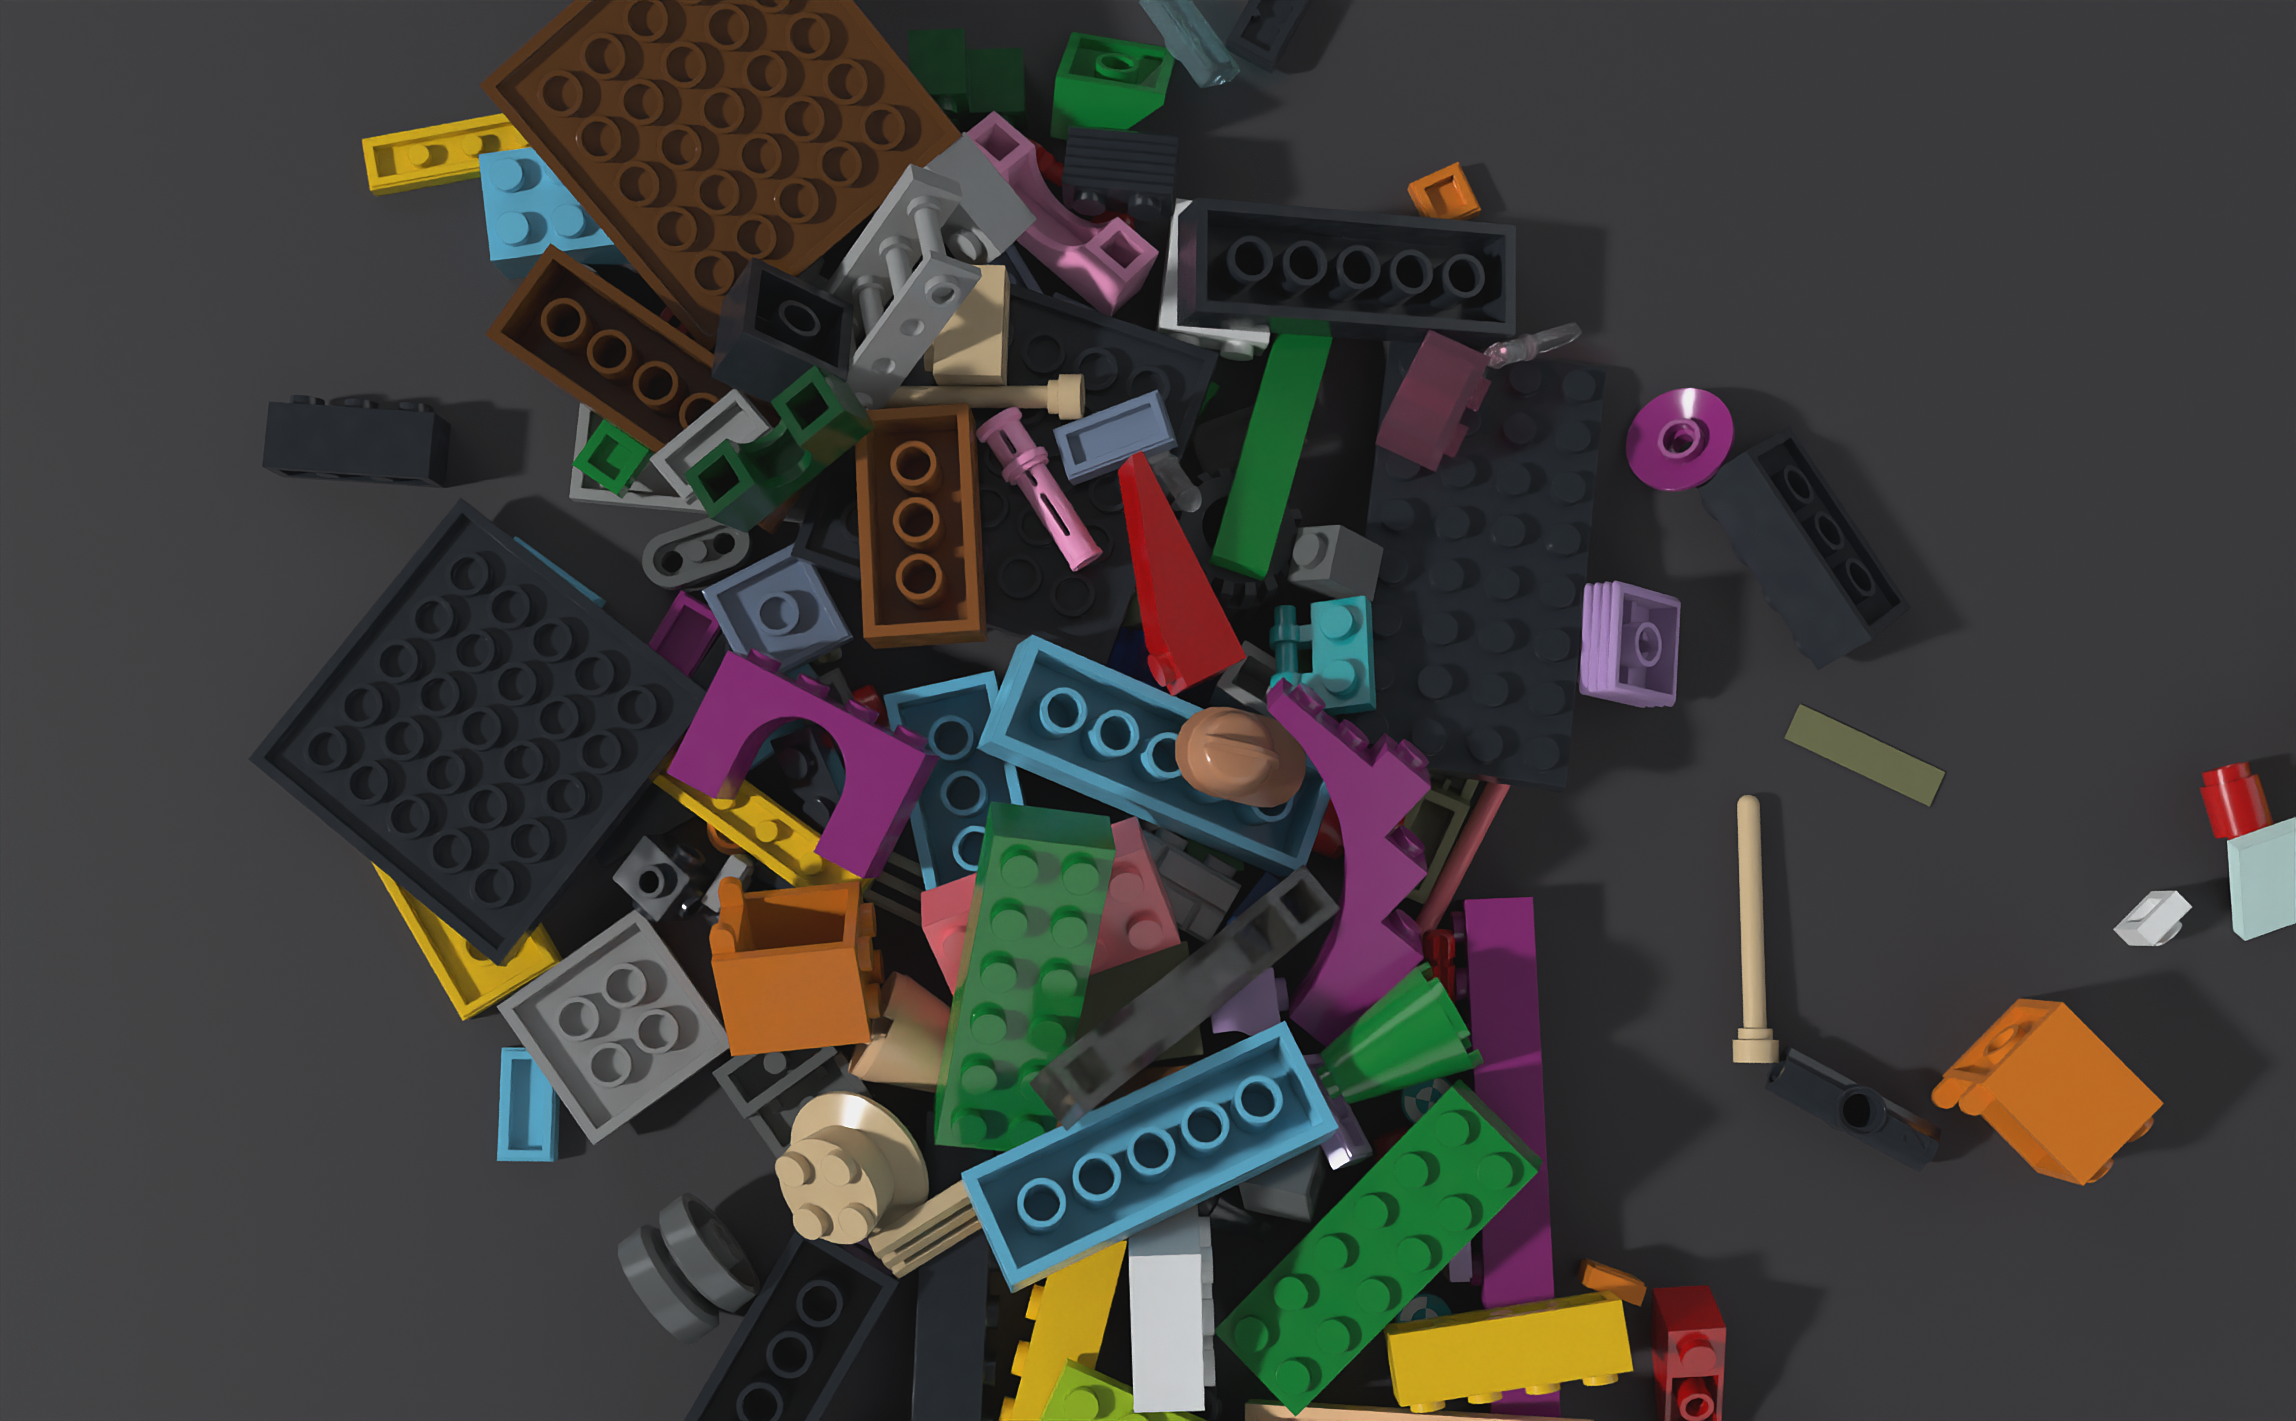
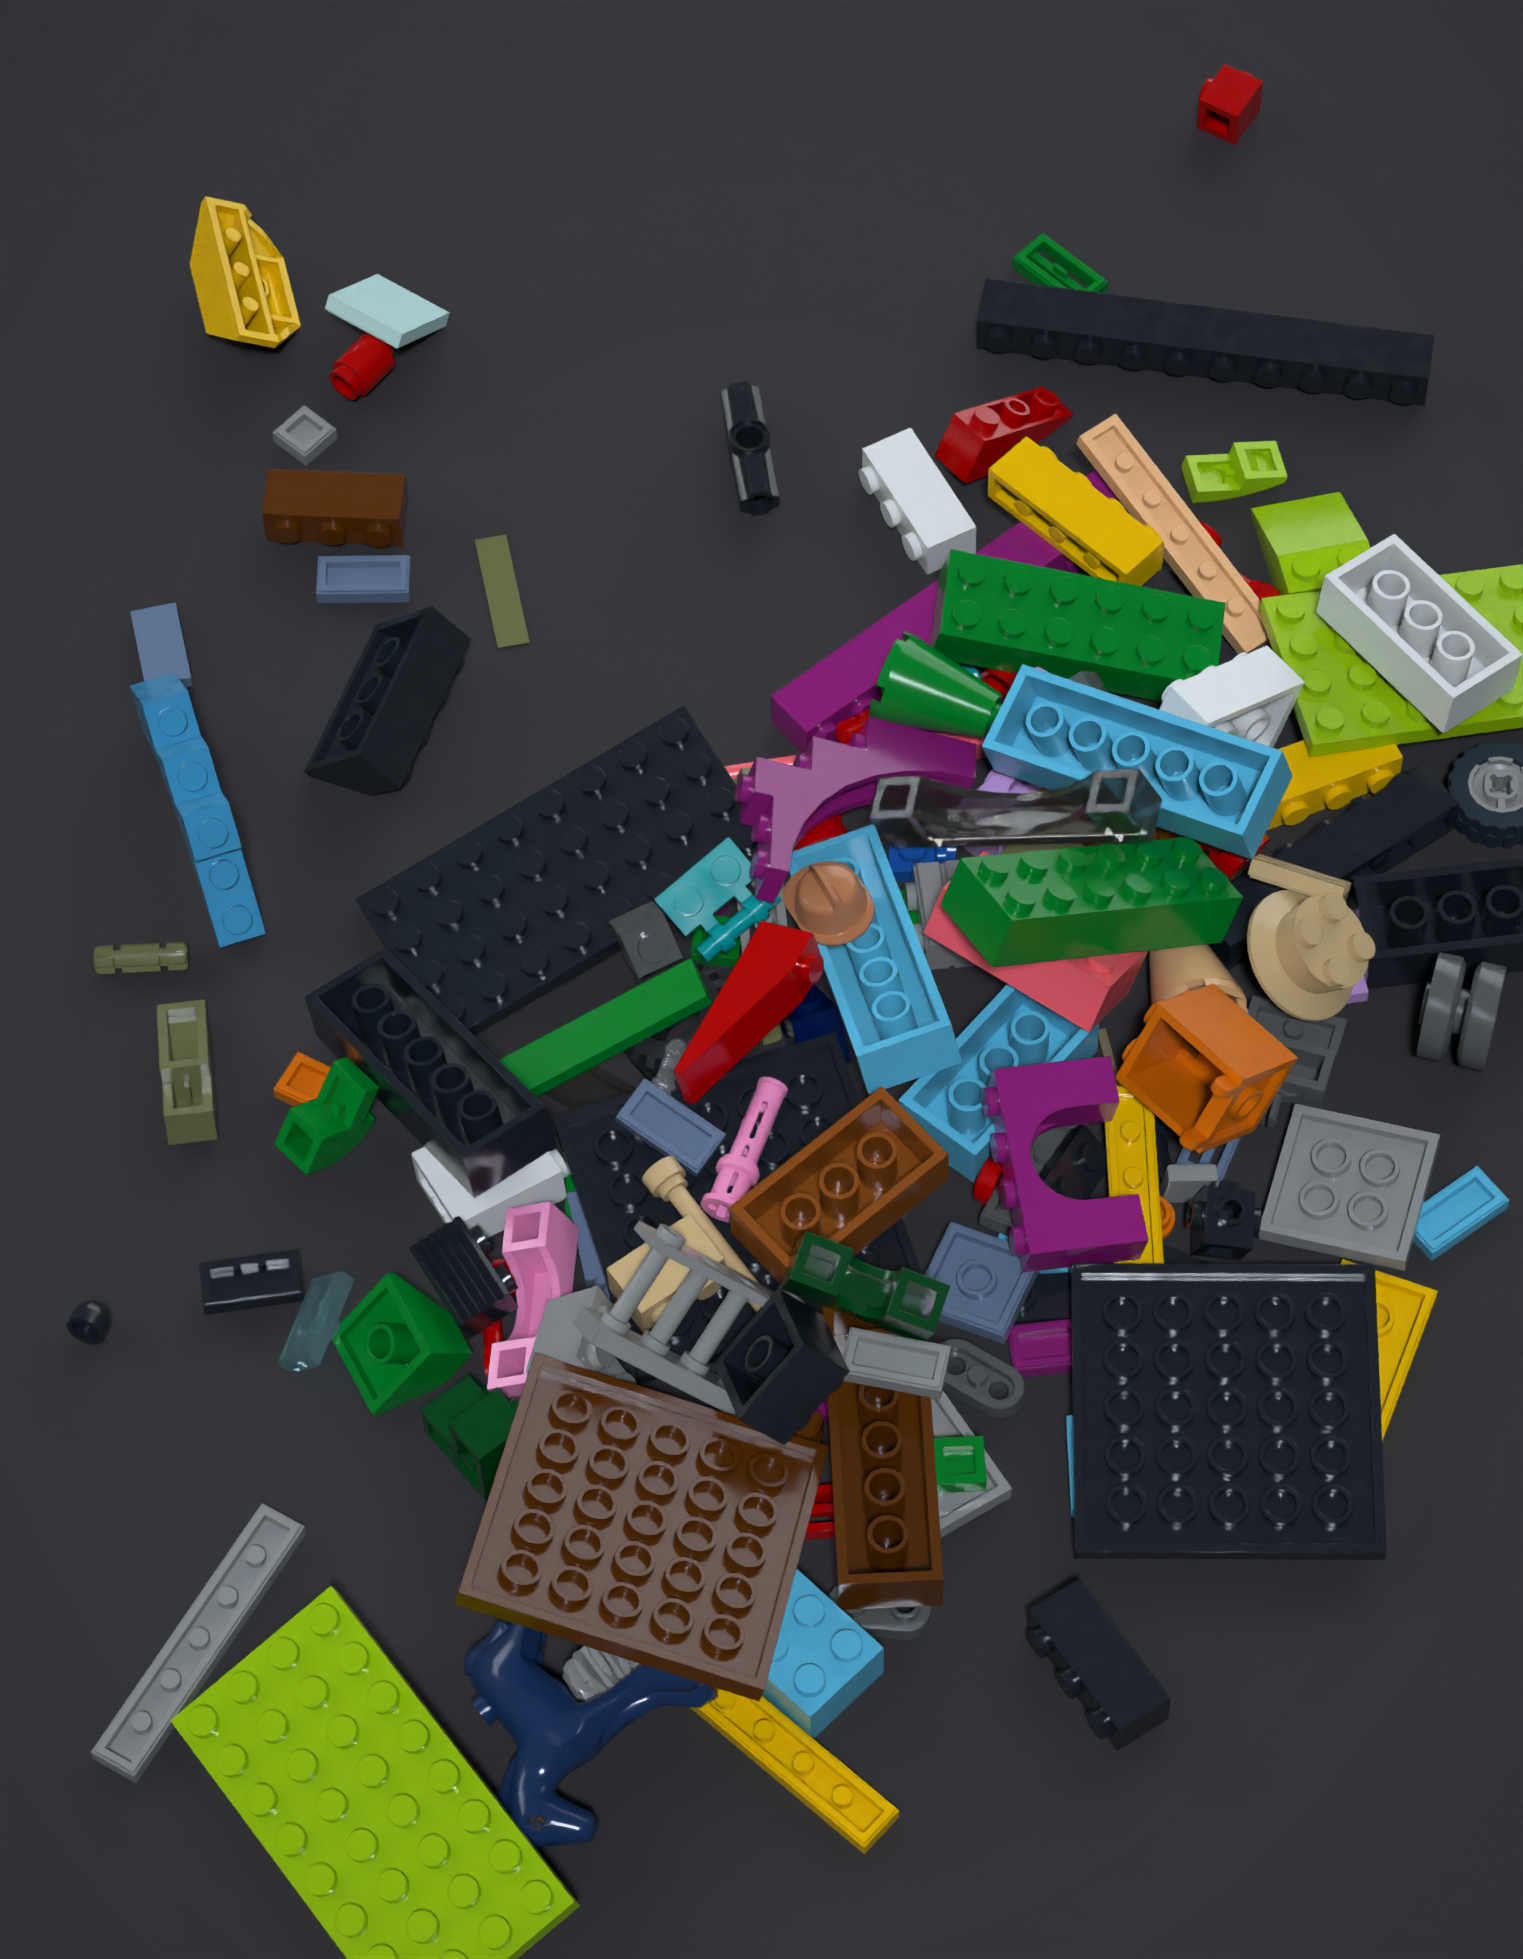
camera: 125 degrees left, 25 degrees down
clear pink brick [1375,329,1492,472] -> none
clear piece [1484,322,1583,370] -> none
lavender brick [1576,580,1681,708] -> none
orange tile [1576,1258,1647,1307] -> none
magenta dish [1626,388,1735,492] -> none
tan piece [1732,795,1779,1063] -> none
orange container [1931,998,2164,1186] -> none
white plate [2113,890,2192,946] -> none
none -> olive axle [93,942,189,974]
none -> sand blue tile [130,602,193,688]
none -> dark azure arch [130,672,266,948]
none -> olive slope [157,999,218,1145]
none -> reddish brown brick [262,469,408,547]
none -> light grey tile [272,405,338,466]
none -> green brick [274,1057,380,1175]
none -> sand blue tile [316,555,411,603]
none -> white brick [858,427,977,575]

